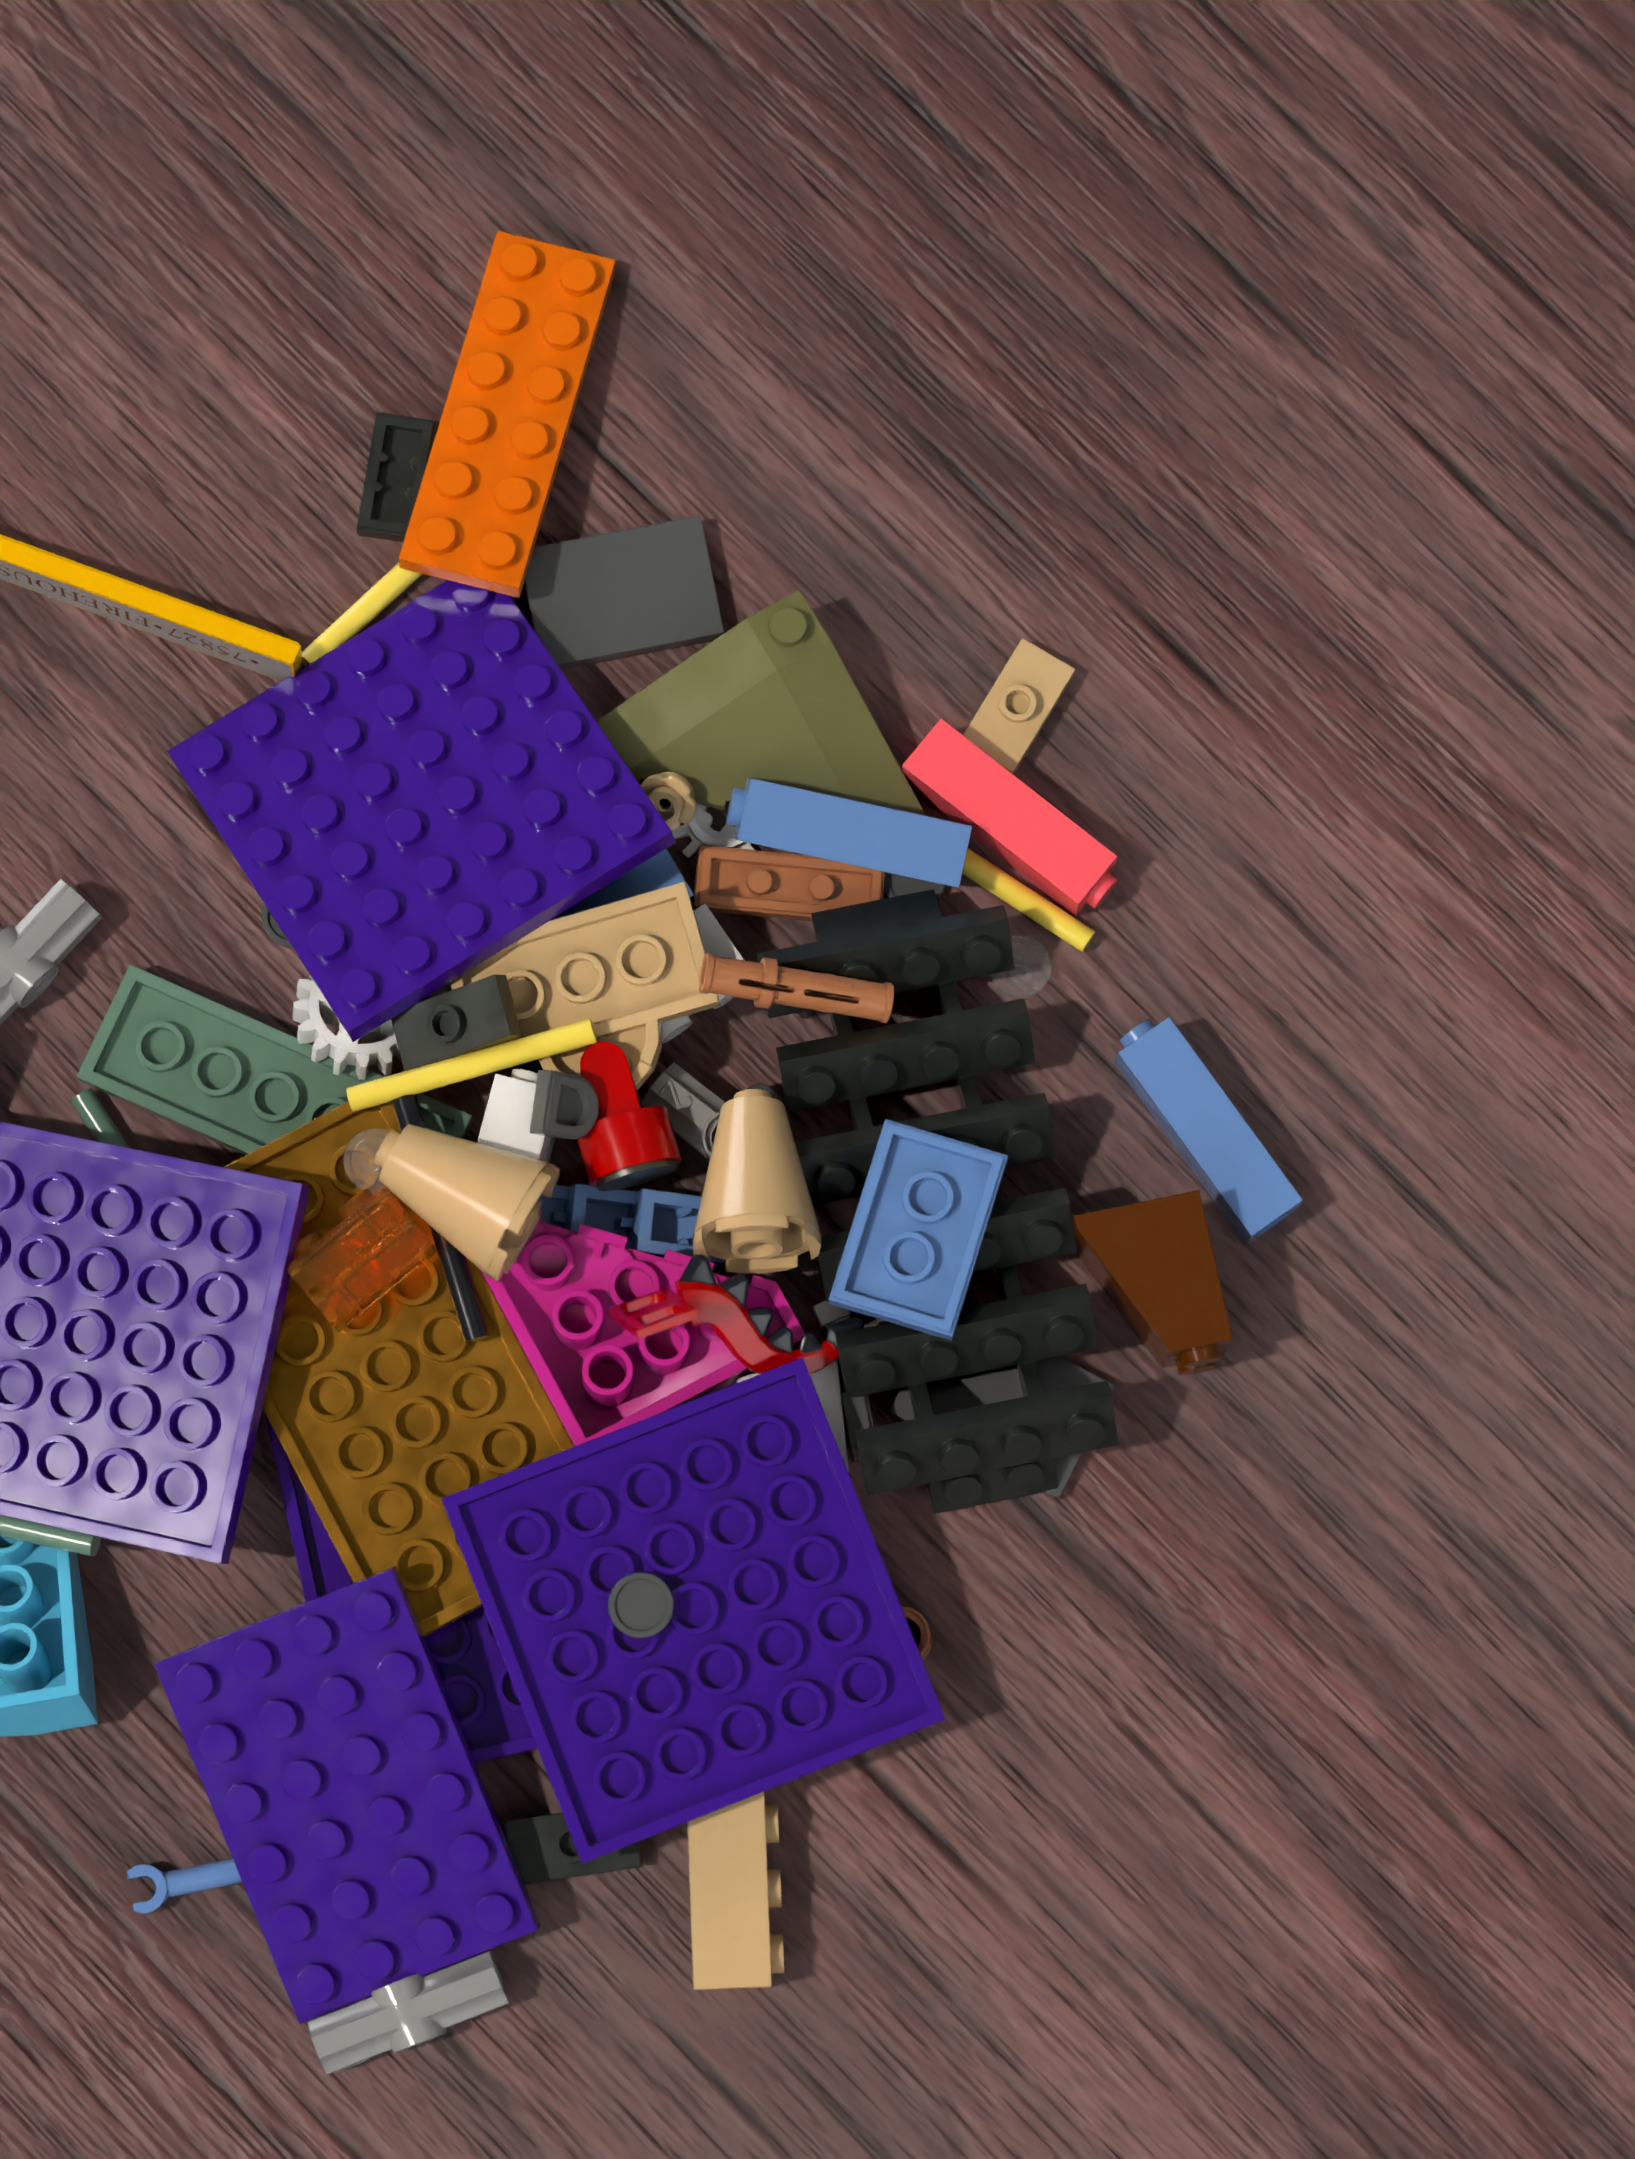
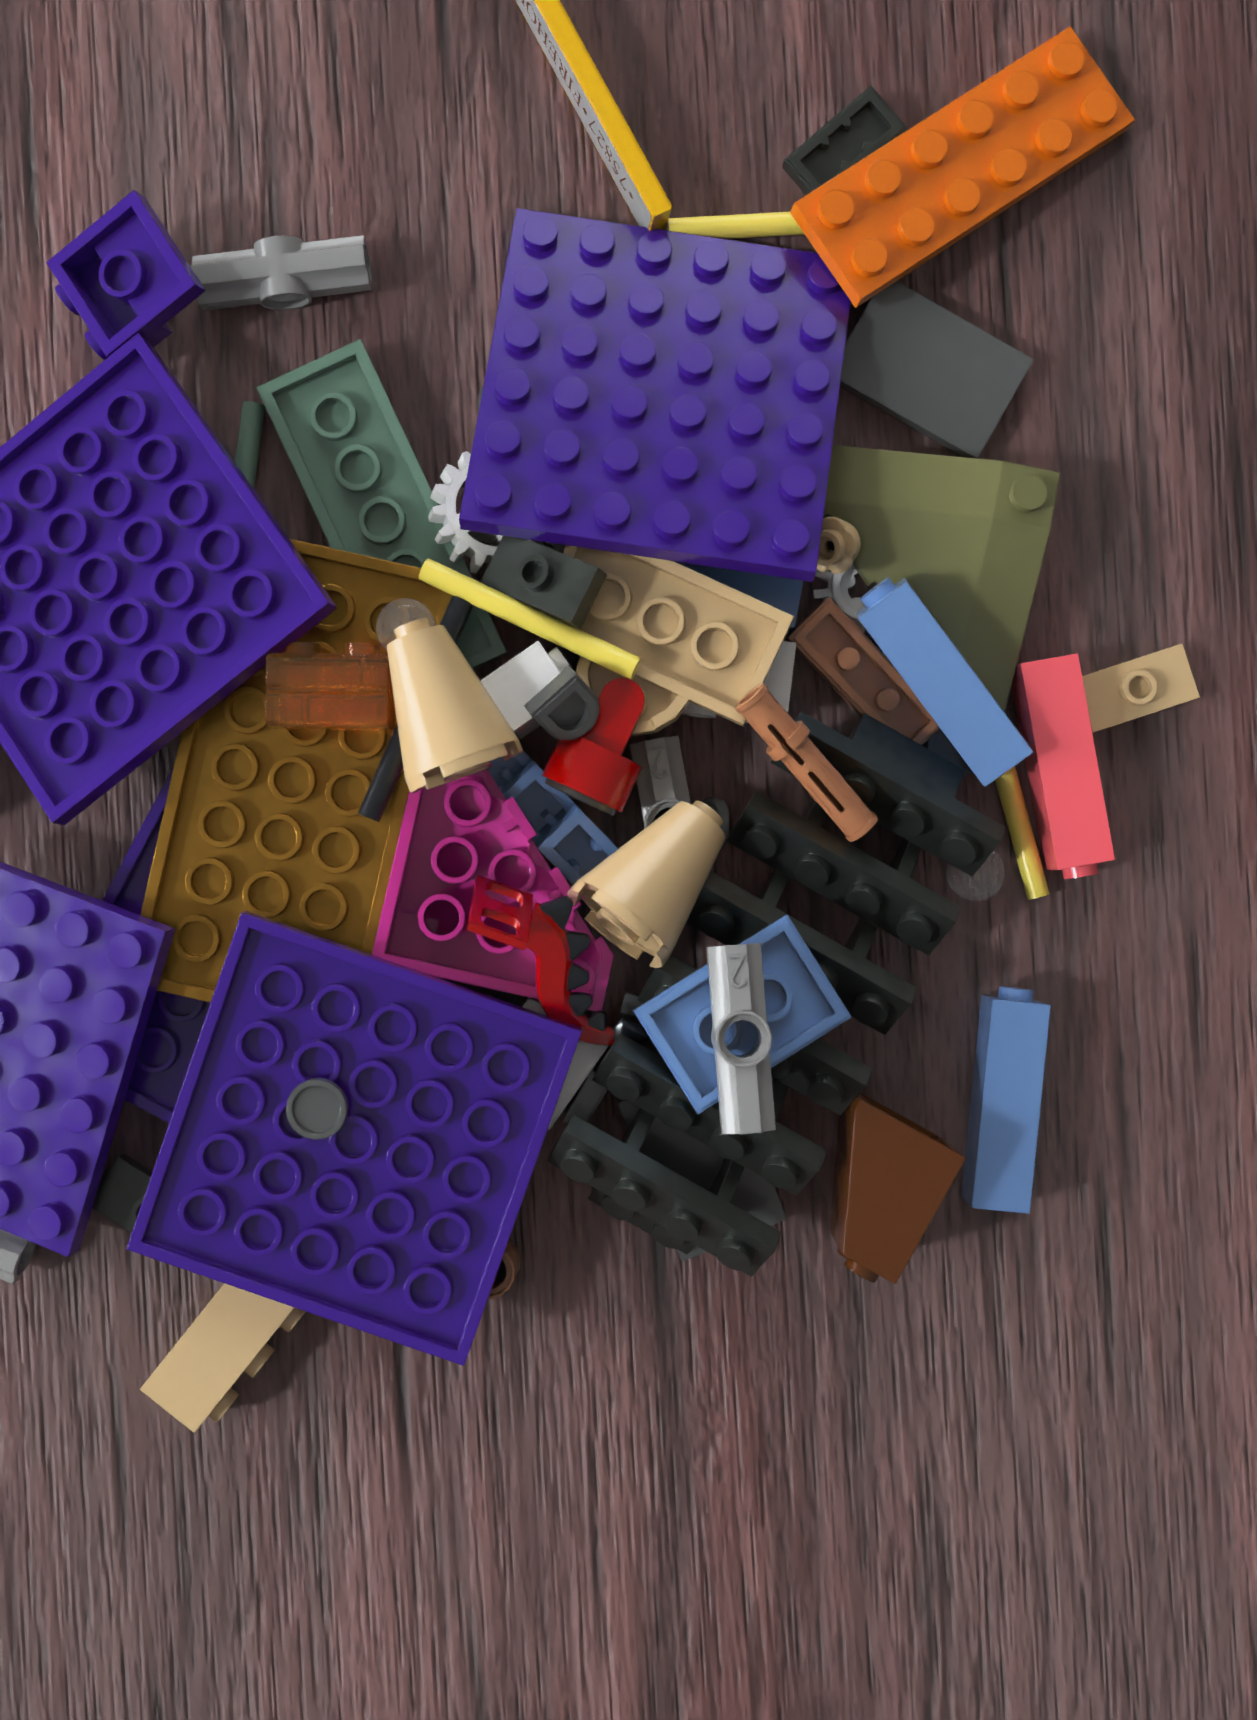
camera: 40 degrees right, 10 degrees up
none -> light grey piece [706,943,776,1135]

